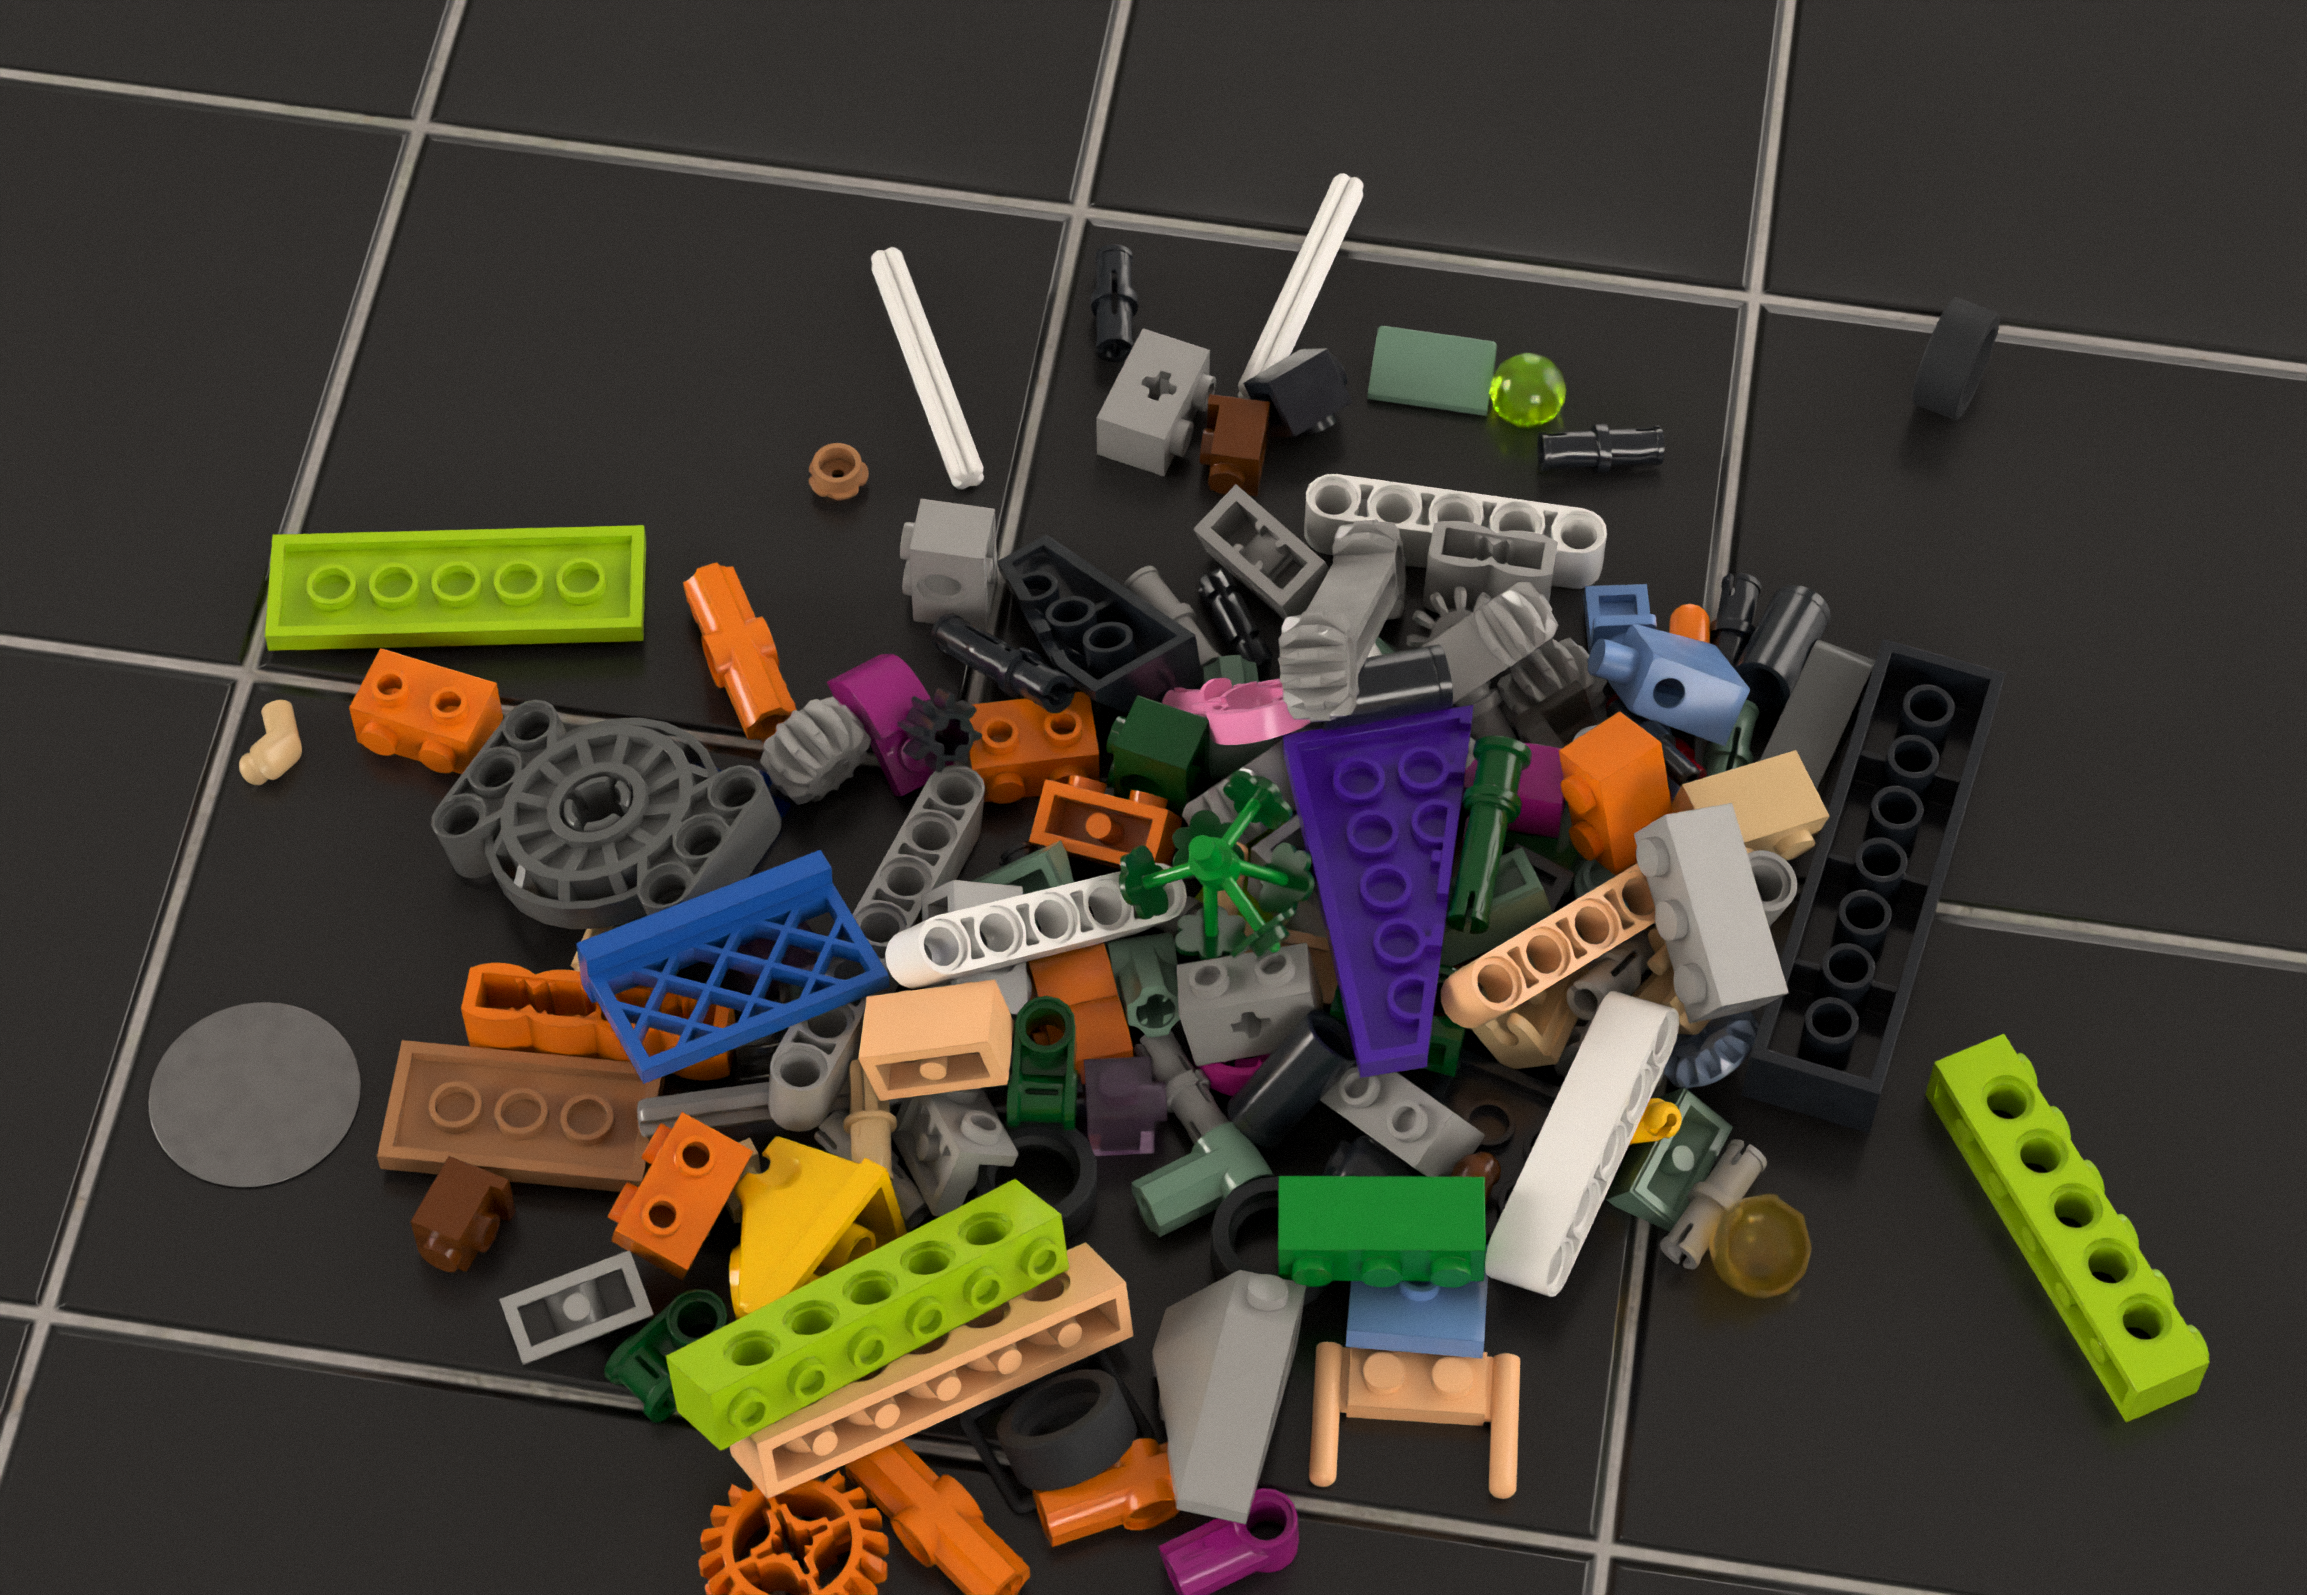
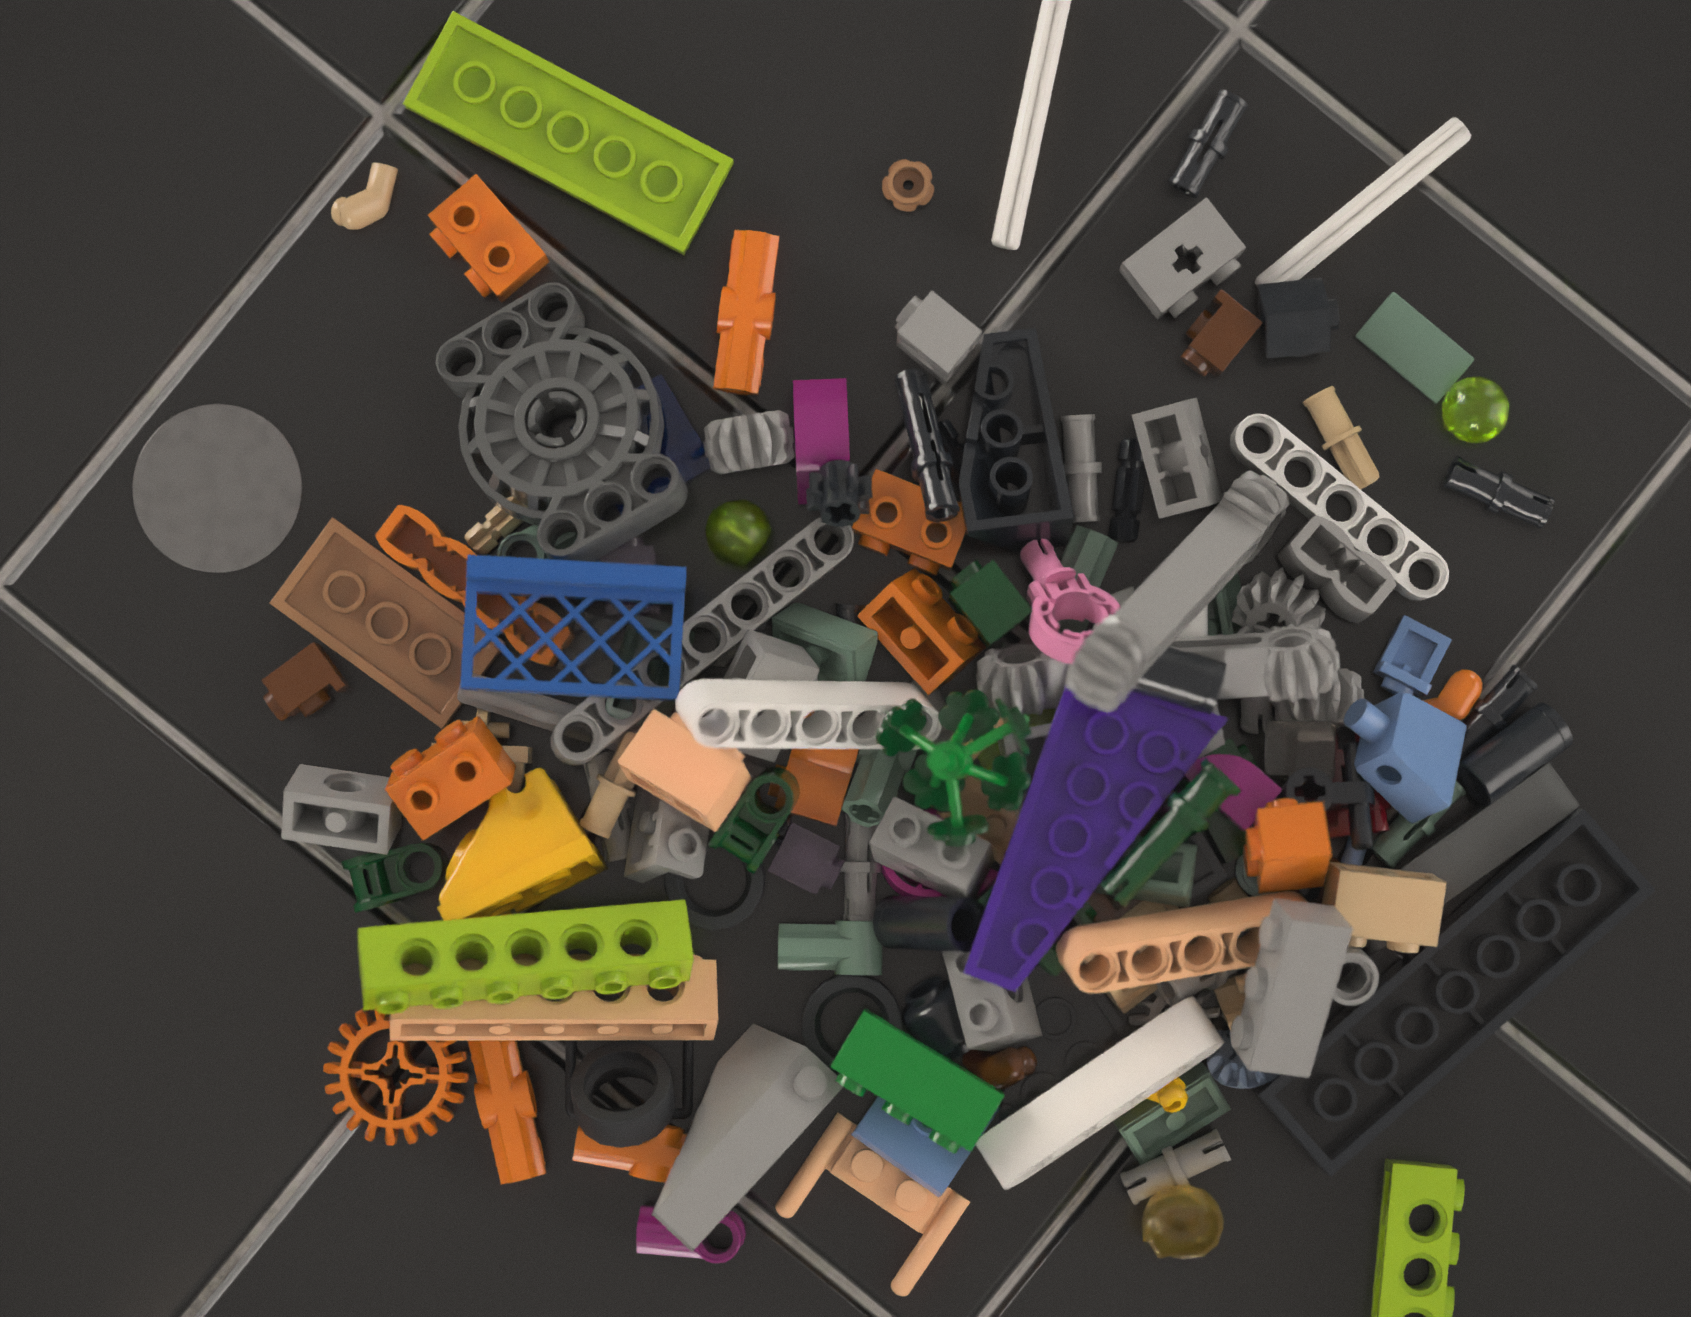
camera: 30 degrees right, 30 degrees up
none -> clear neon green piece [704,499,771,566]
none -> tan axle [1303,386,1379,489]

